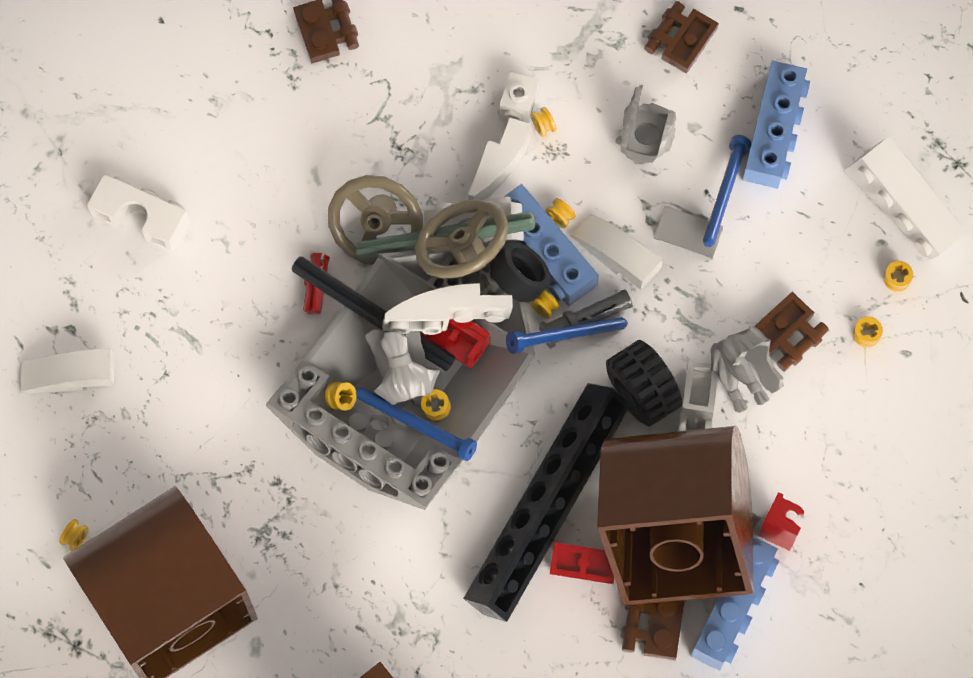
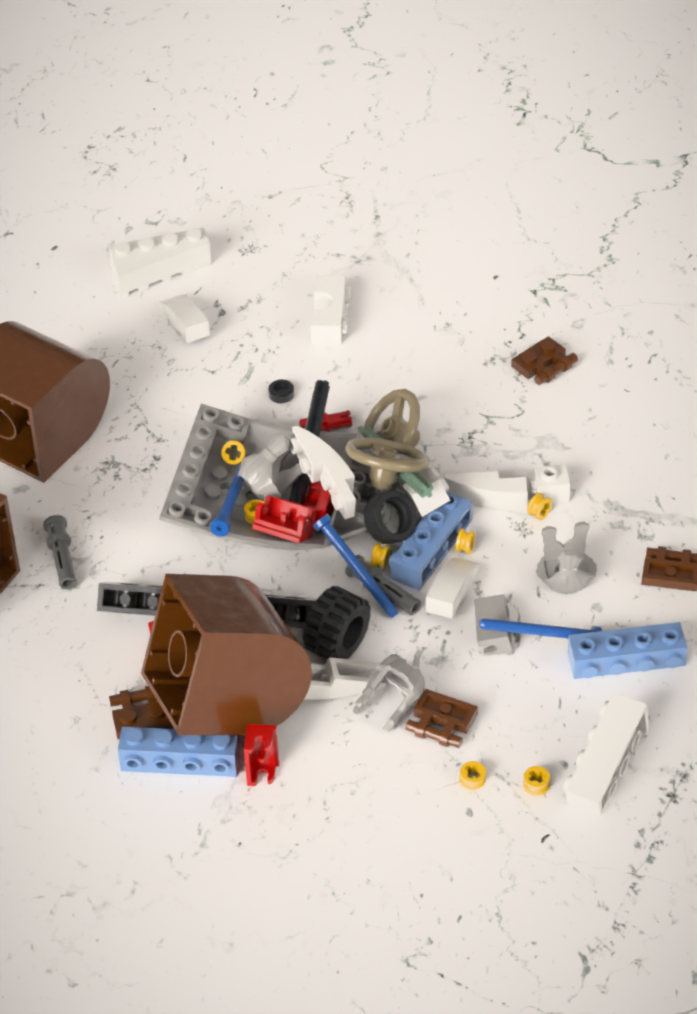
camera: 70 degrees right, 25 degrees down
none -> dark grey pin [43,515,76,589]
none -> red hinge [252,495,316,544]
none -> black tile [268,379,294,404]

